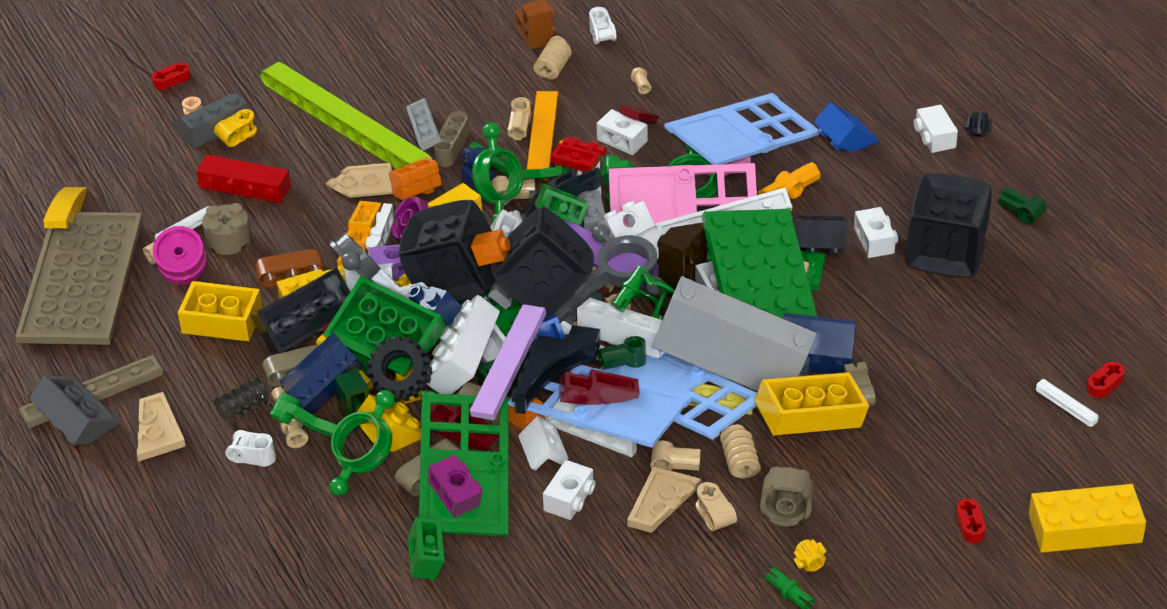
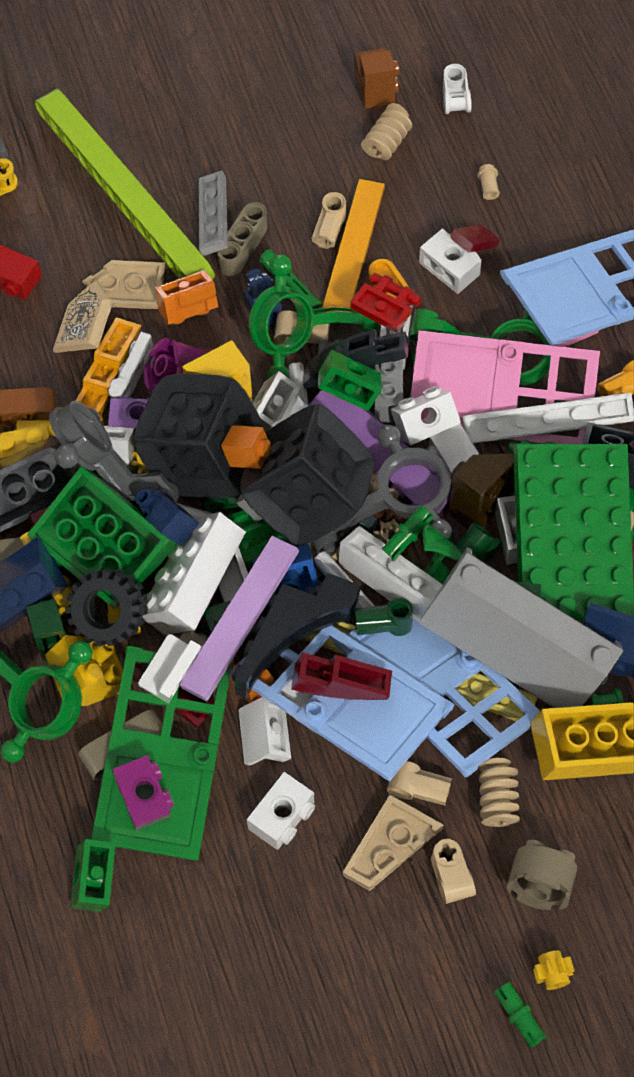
camera: 10 degrees right, 20 degrees up
none -> tan tile [53,281,113,353]
none -> white panel [138,634,201,704]

